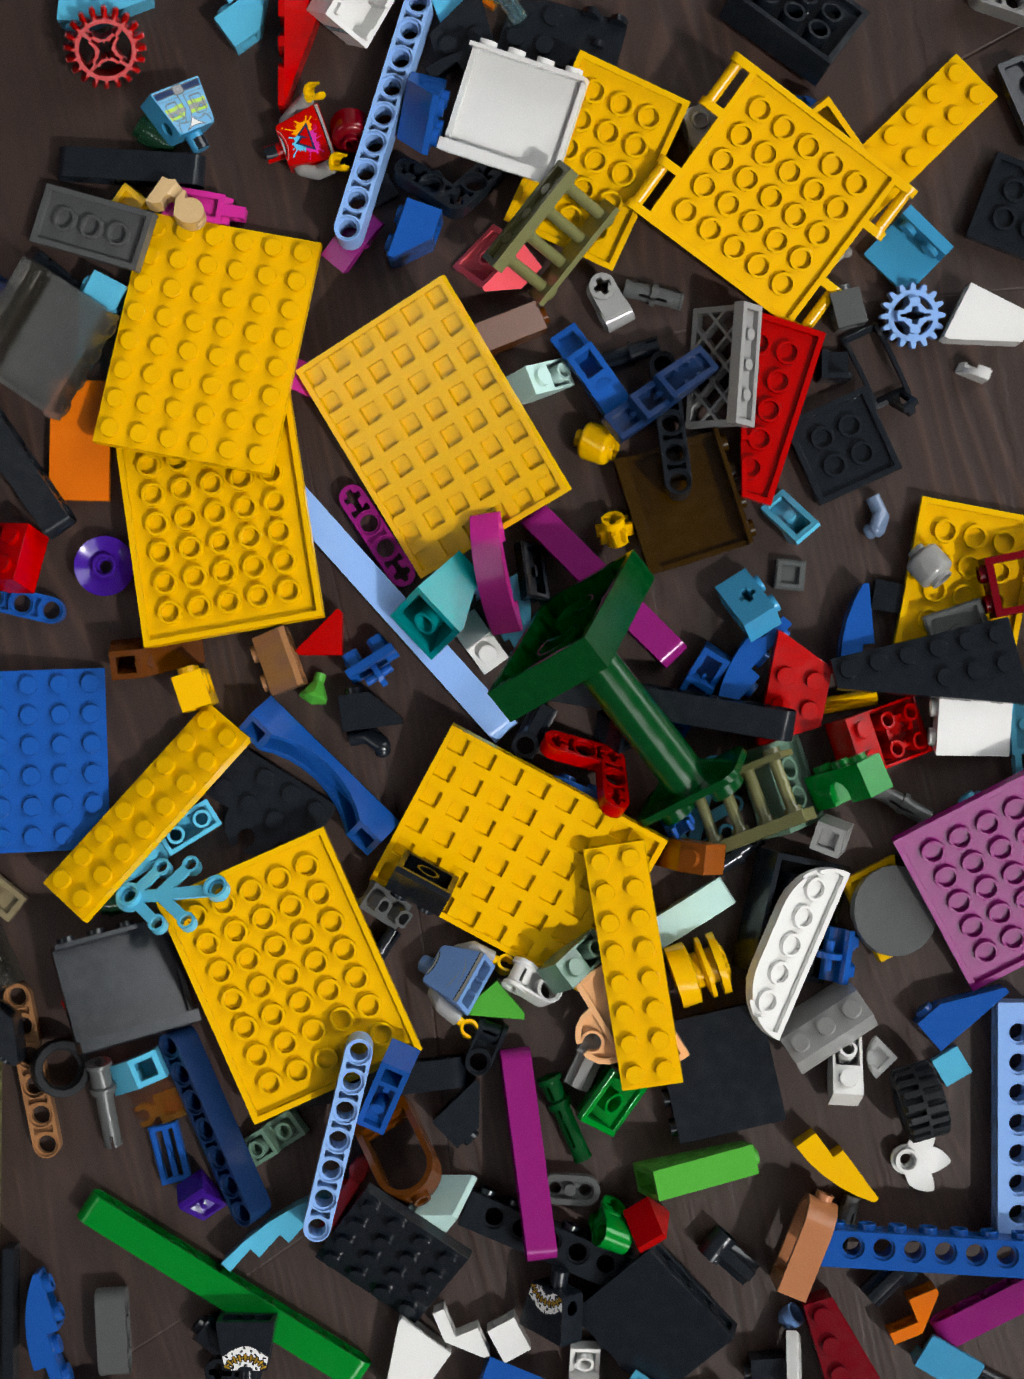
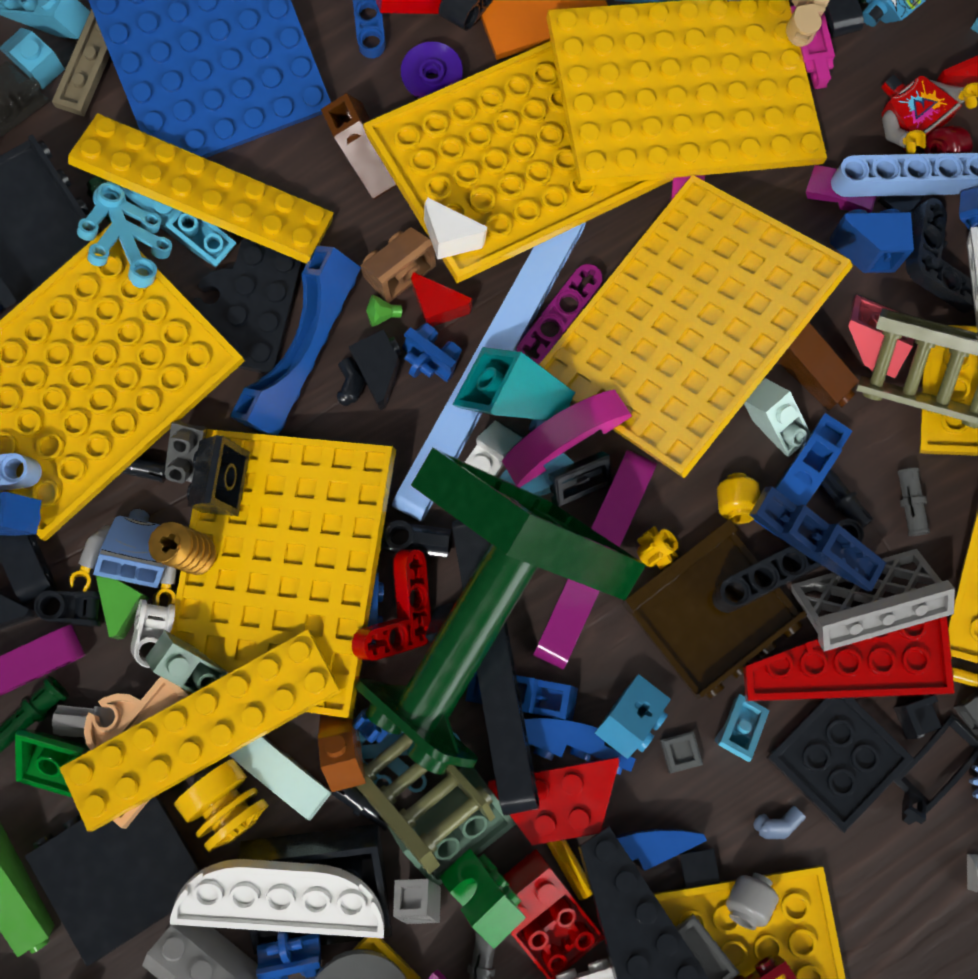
camera: 70 degrees right, 10 degrees down
yellow brick [171,664,219,713] -> none
light grey piece [586,272,635,334] -> none
none -> pearl gold piece [148,522,216,575]
none -> white slope [424,198,487,260]

